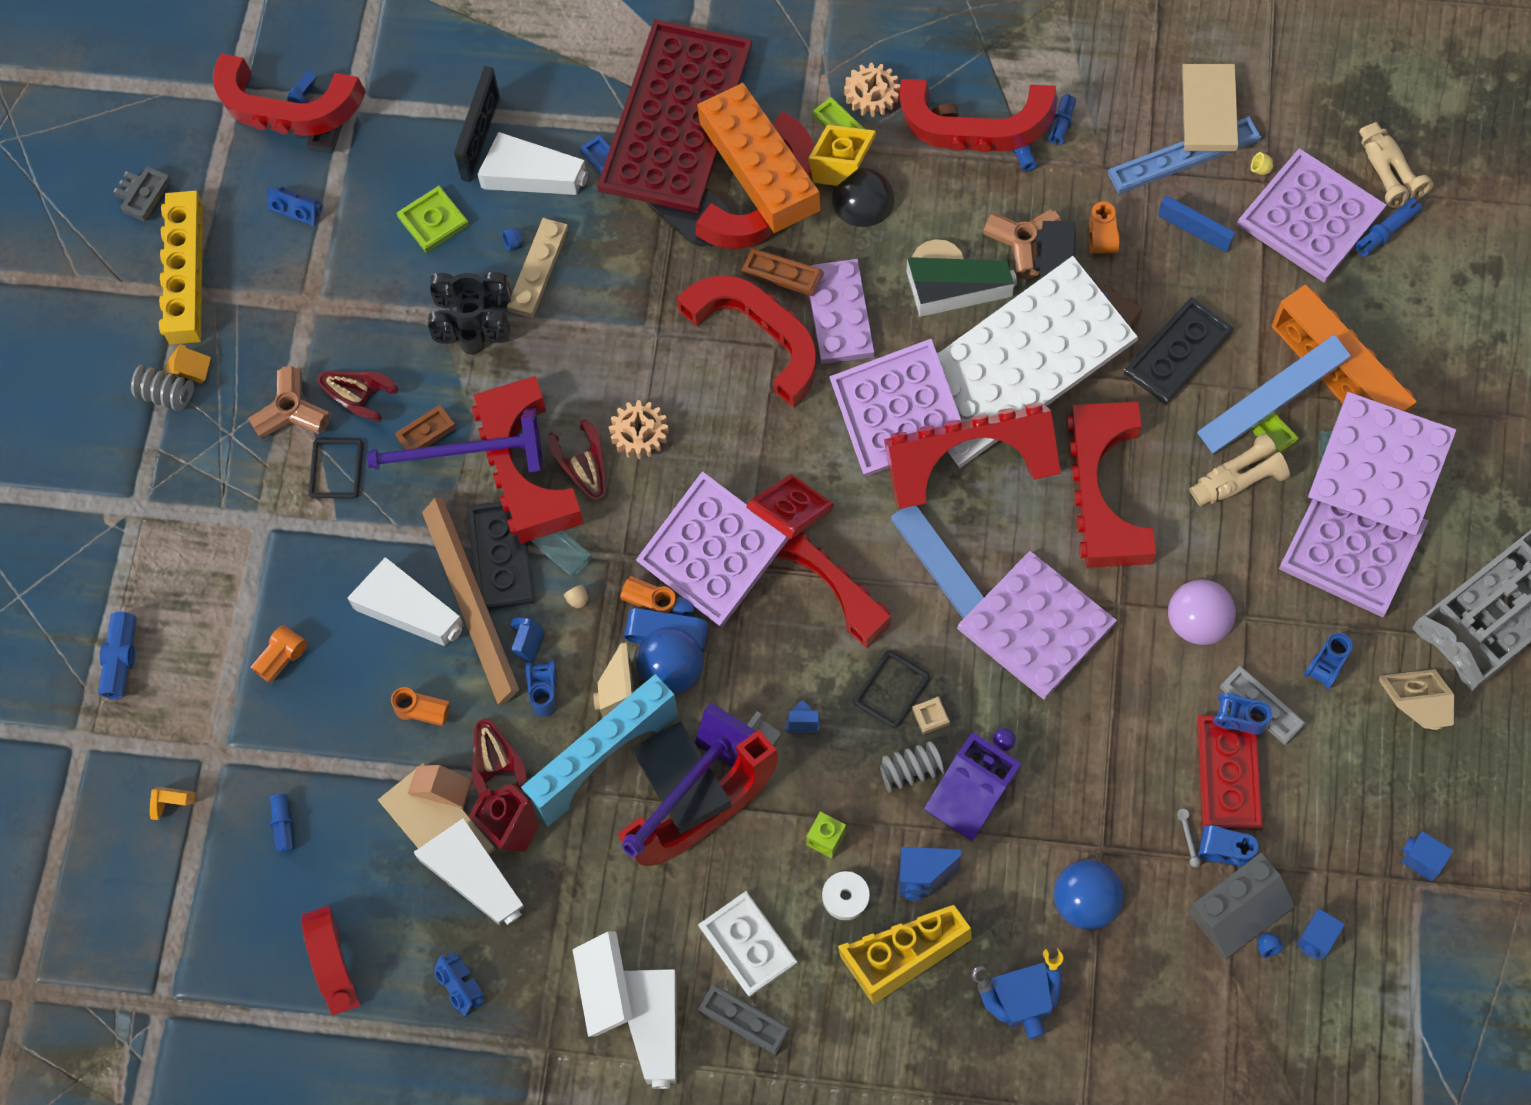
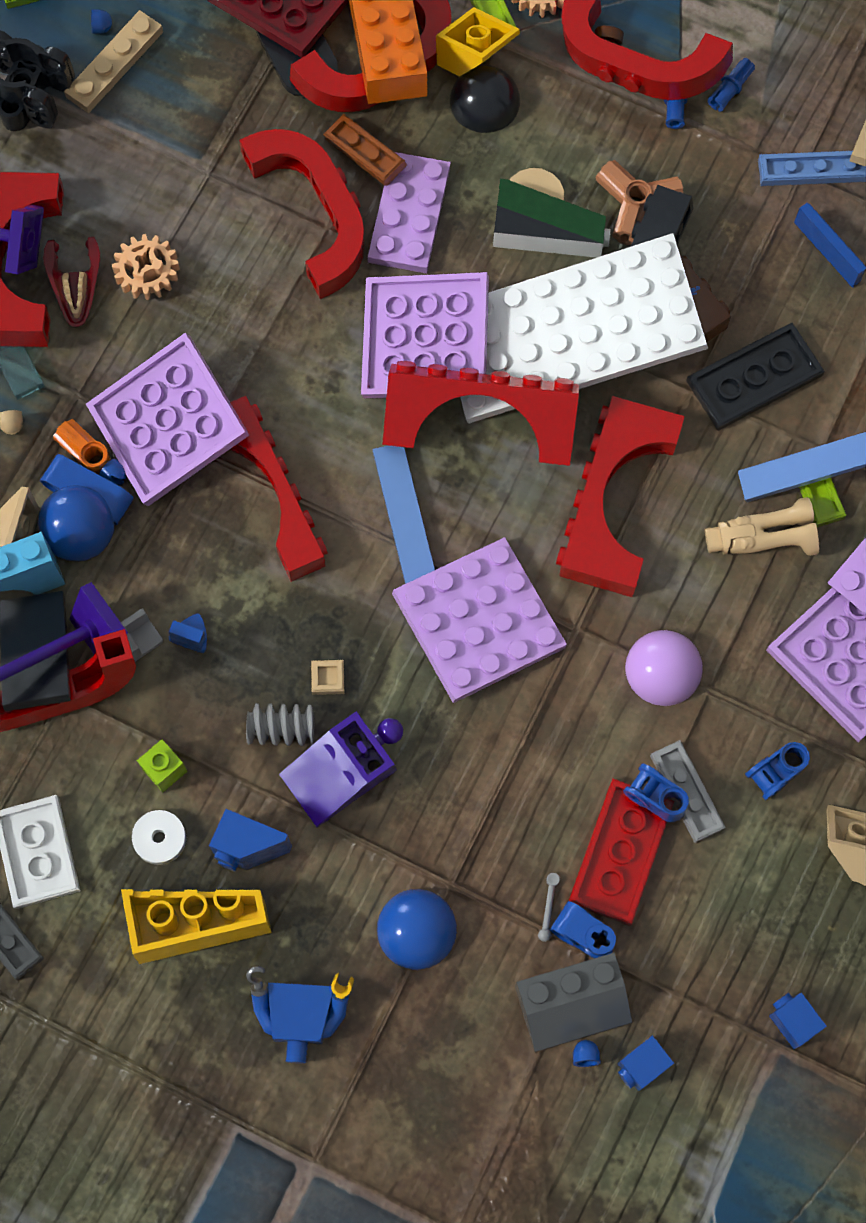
camera: 15 degrees right, 5 degrees up
red tile [746,474,834,539] -> none
black piece [854,650,930,728] -> none
orange piece [1088,201,1119,254] -> none

